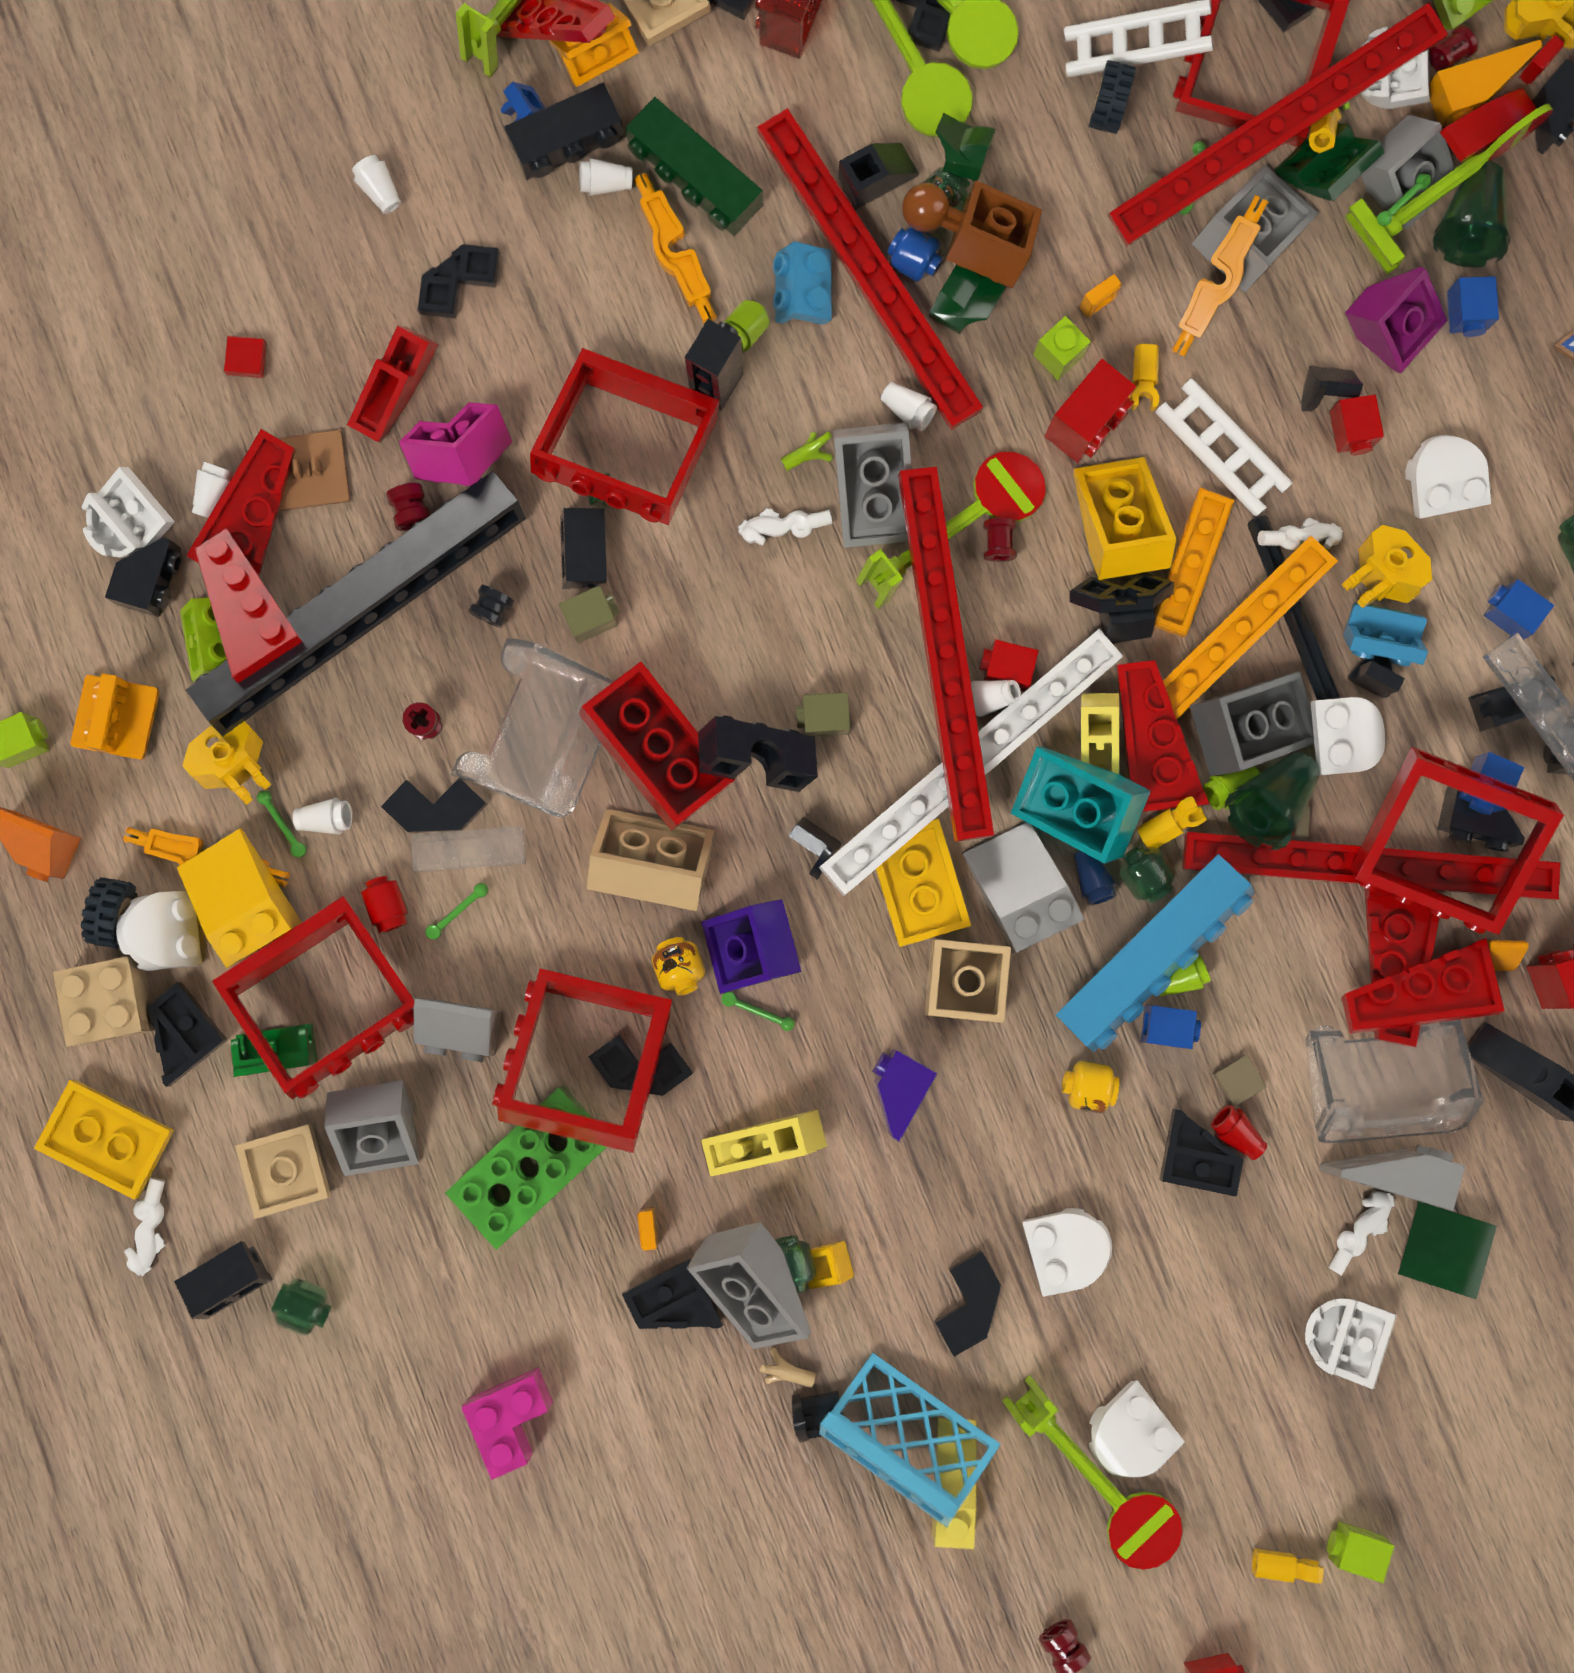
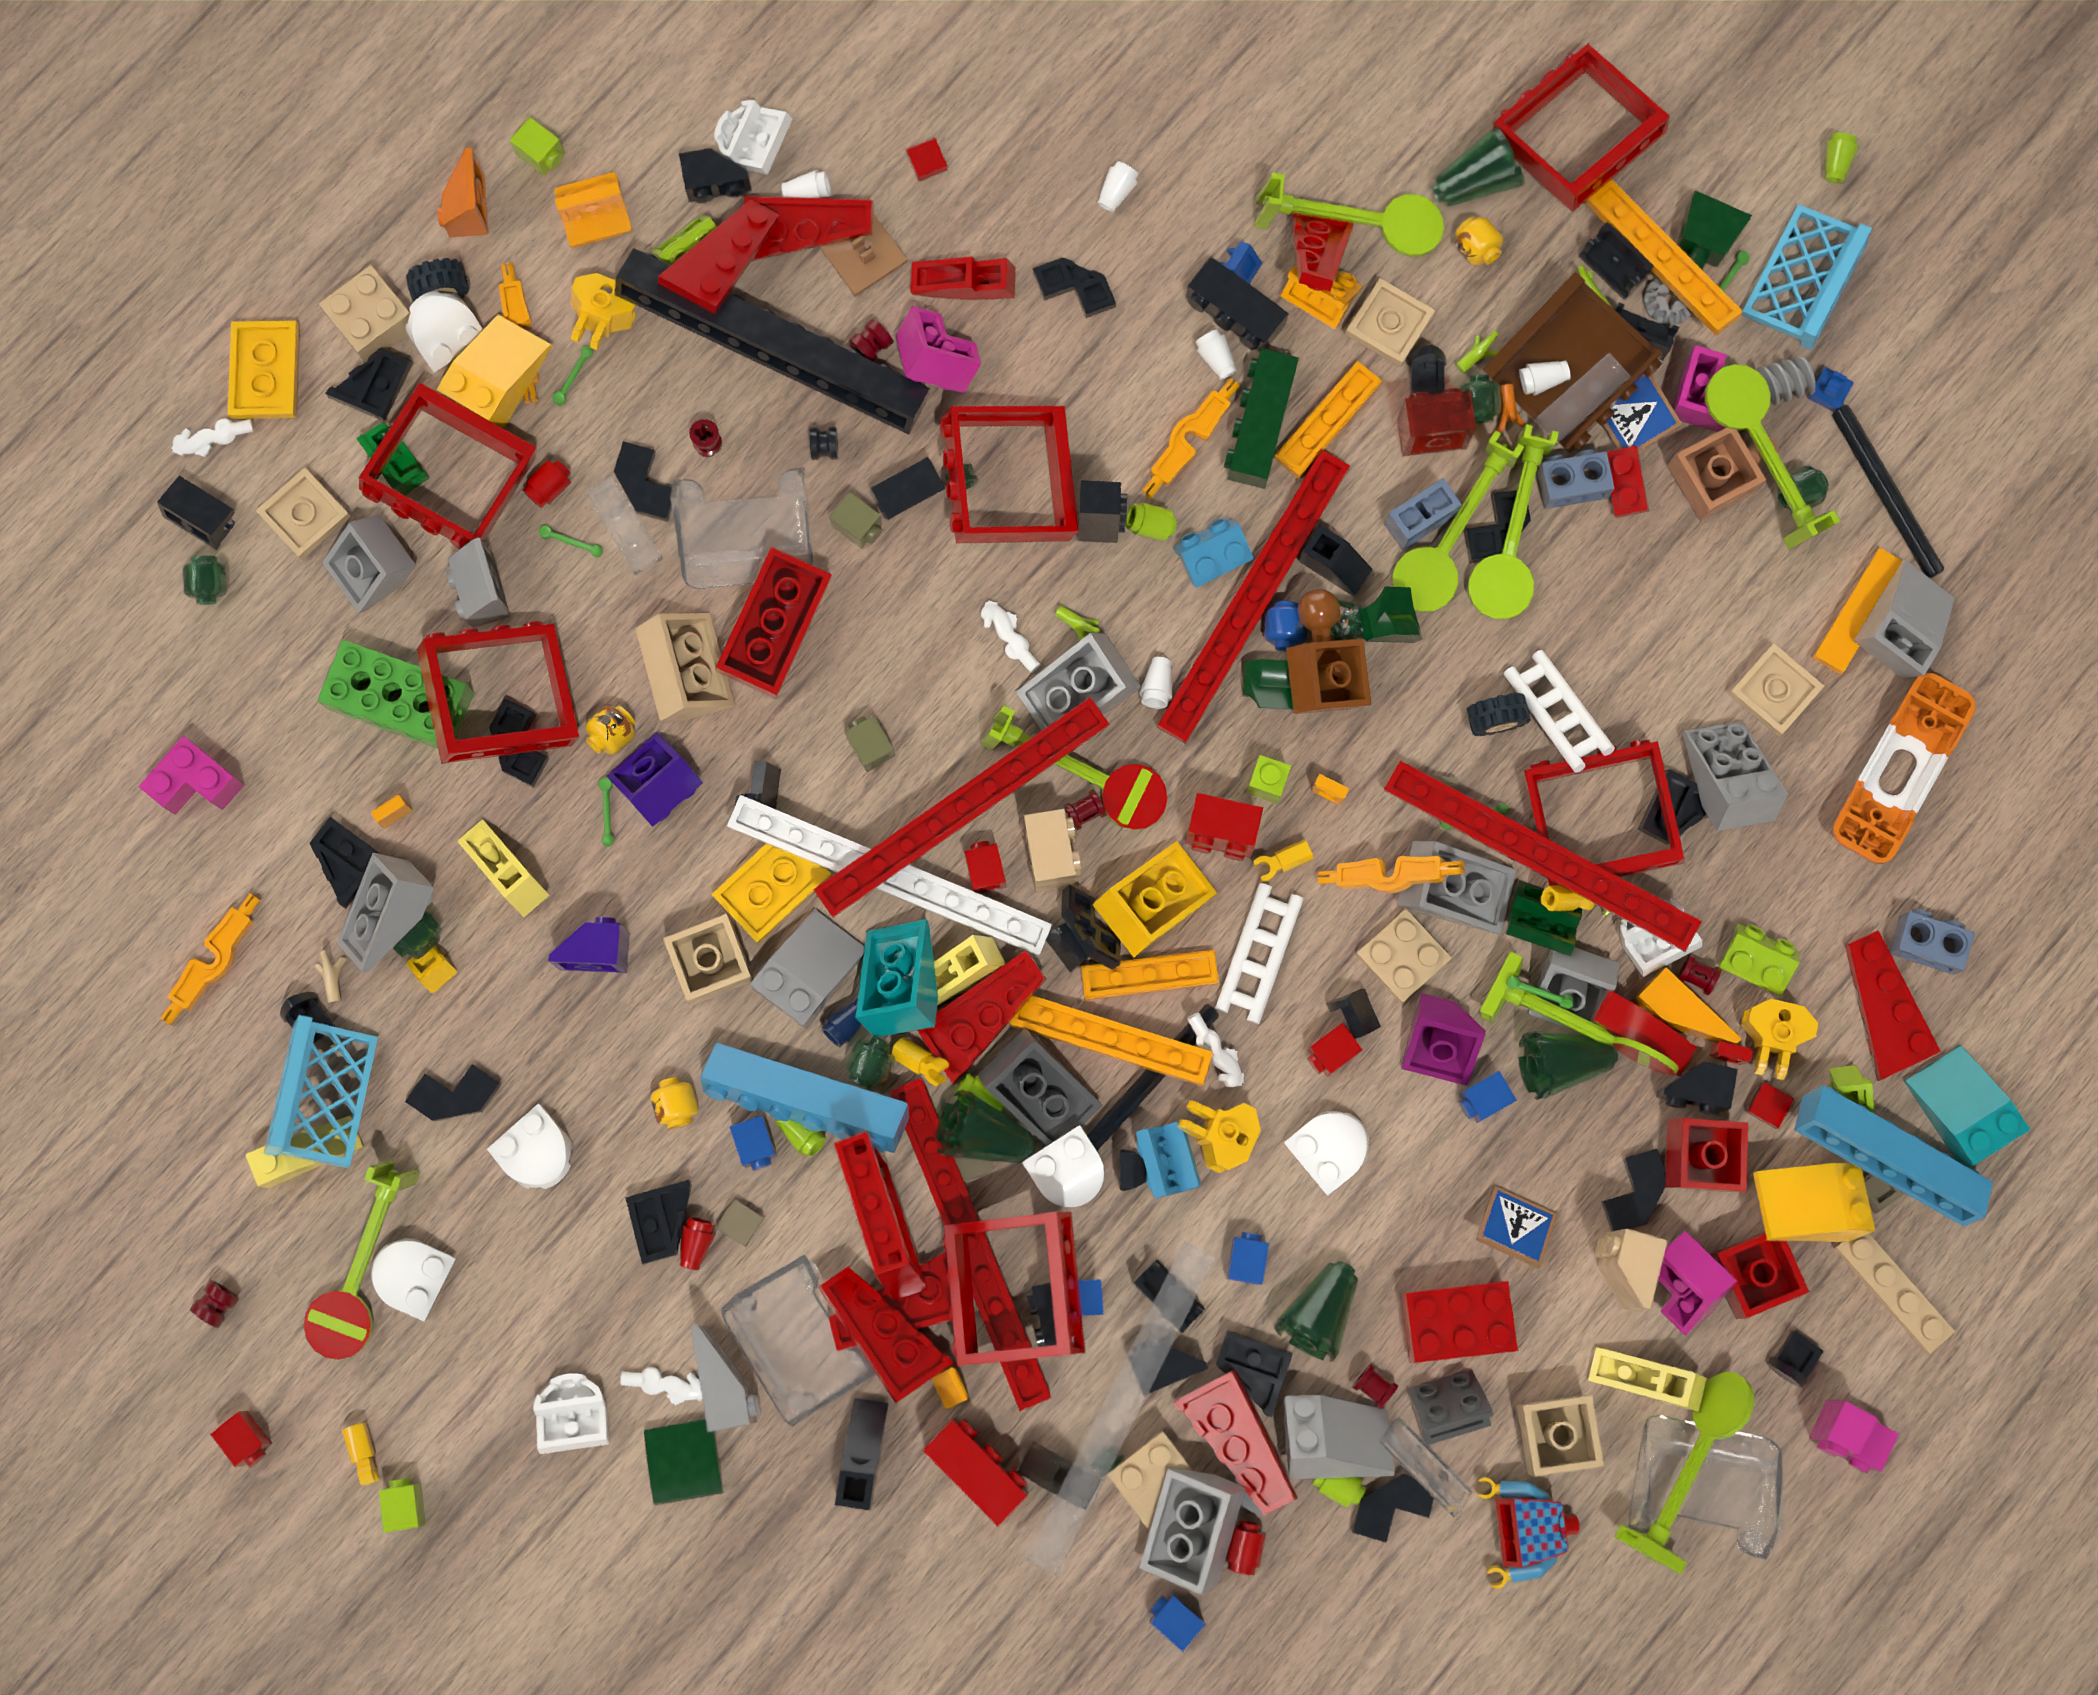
camera: 65 degrees right, 5 degrees down
white cone [293,798,352,835] -> none
black arch [698,715,818,792] -> none
white cone [971,680,1021,717] -> none
none -> light orange piece [160,893,262,1026]
none -> red window [834,1131,927,1300]
none -> tan brick [1024,809,1081,892]
none -> light orange tile [1274,361,1383,479]
none -> tan plate [1356,909,1452,1004]
none -> sand blue brick [1384,478,1462,550]

